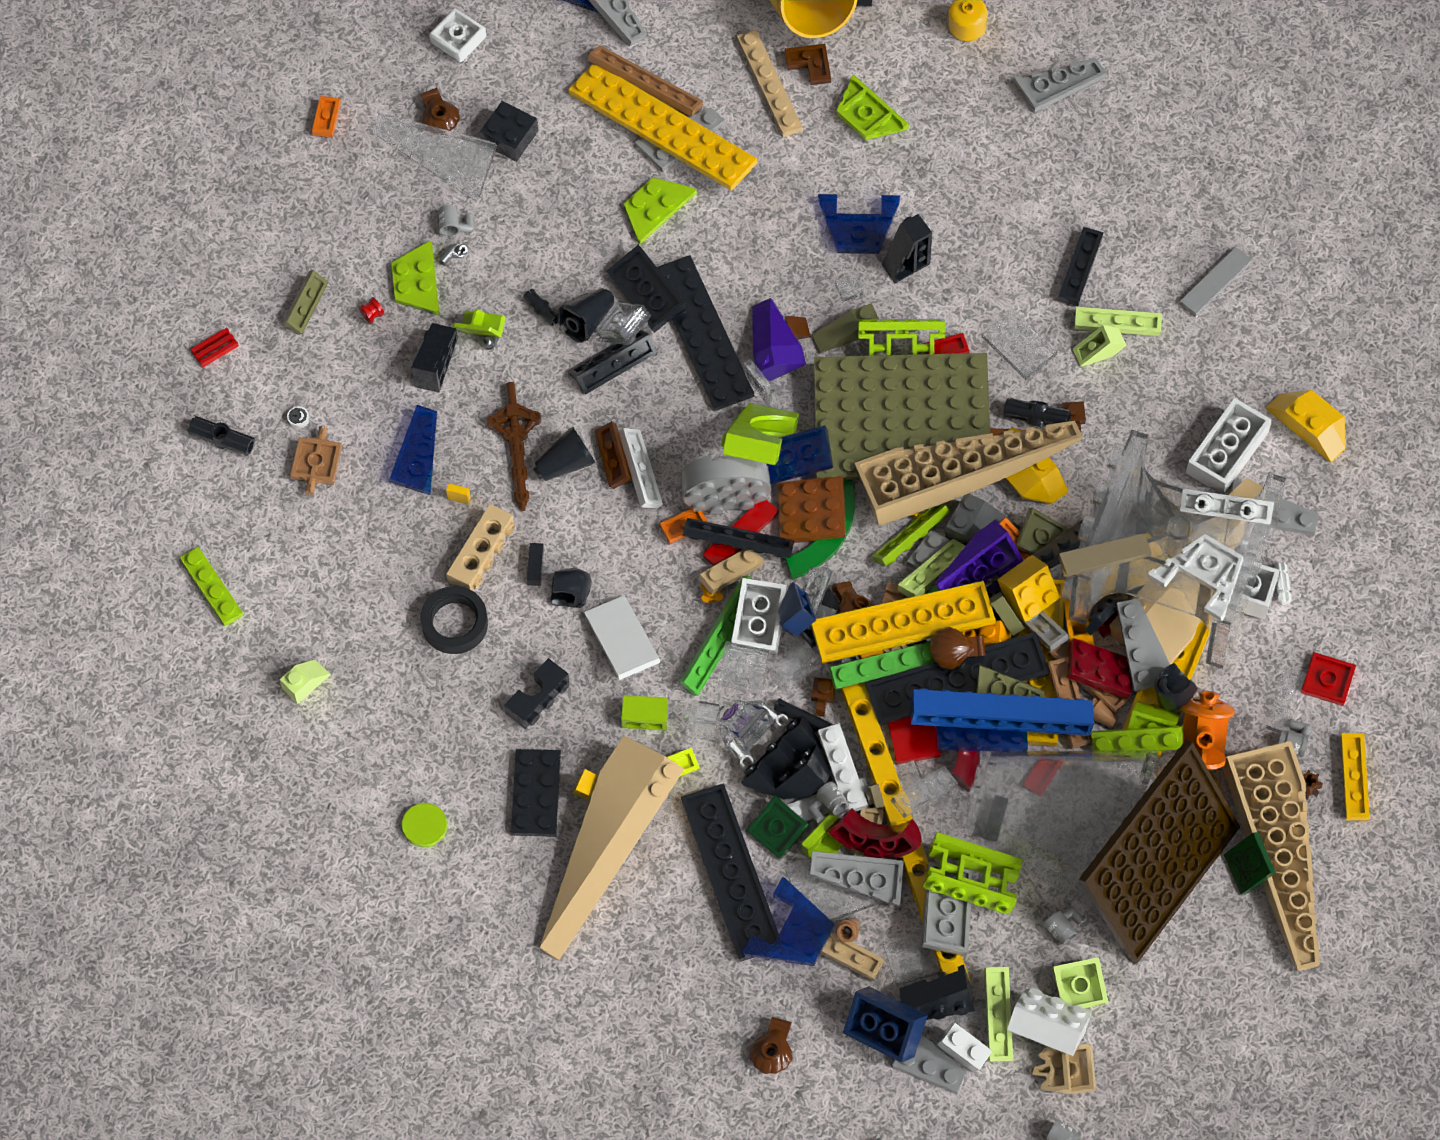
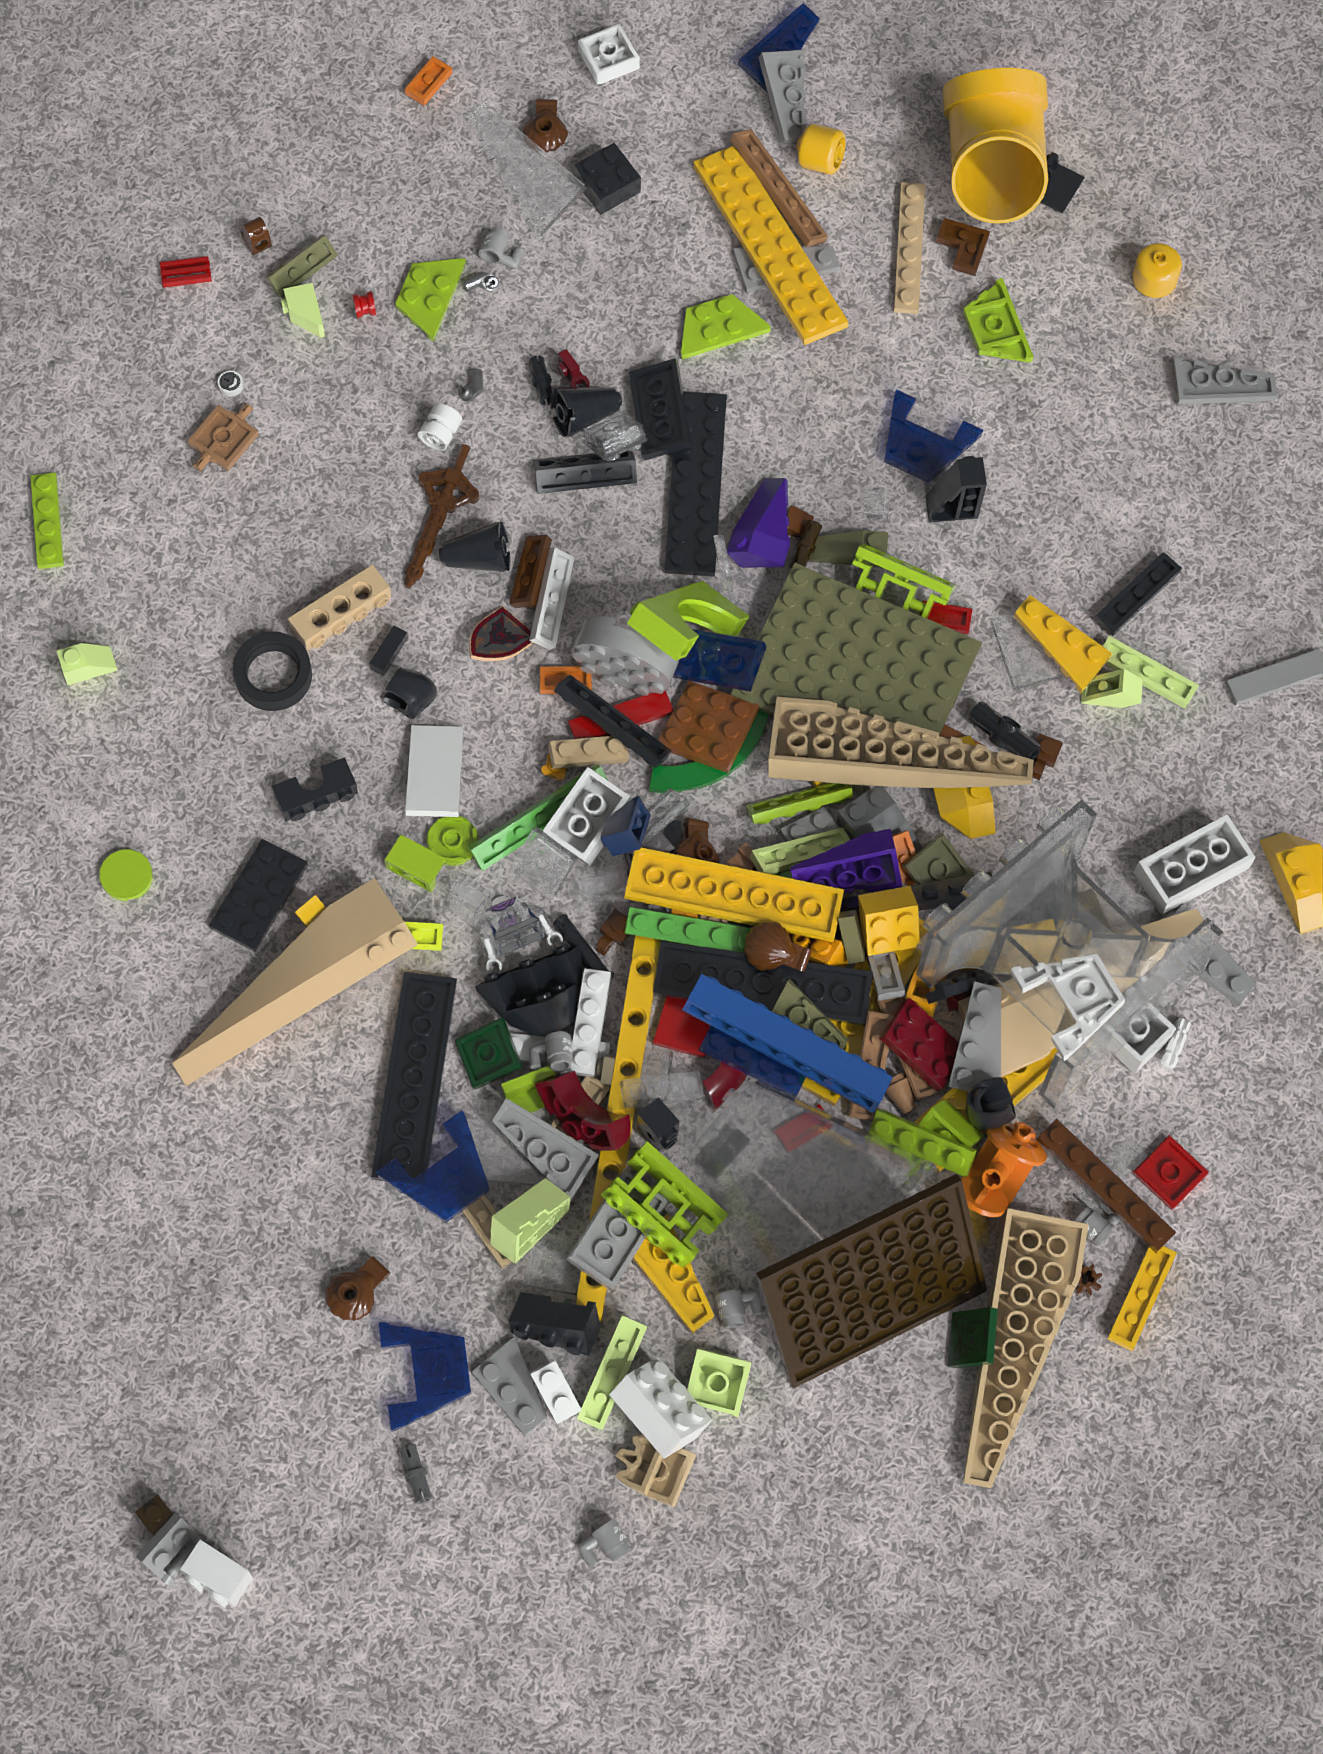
camera: 20 degrees right, 5 degrees up
black piece [188,416,255,456] -> none
clear blue wing [389,405,437,495] -> none
black wedge [411,323,458,393] -> none
yellow tile [446,484,471,505] -> none
lime panel [453,309,506,338] -> none
medium nougat cone [836,917,860,942] -> none
dark blue brick [843,986,928,1063] -> none
dark tan tile [1058,533,1152,577] -> none
white plate [1180,489,1274,525] -> none
none -> reddish brown leg [241,217,272,255]
none -> yellowish green slope [281,283,325,337]
none -> clear blue wing [378,1322,471,1432]
none -> white wheel [418,403,462,451]
none -> lime tile [426,816,479,866]
none -> shield [469,606,534,661]
none -> yellowish green wedge [490,1178,570,1264]
none -> dark red plate [557,349,590,387]
none -> yellow wing [633,1214,714,1334]
none -> black brick [637,1097,680,1151]
none -> dark brown pin [789,520,823,569]
none -> yellow head [796,124,846,175]
none -> yellow wing [1014,595,1112,693]
none -> reddish brown plate [1037,1118,1176,1253]

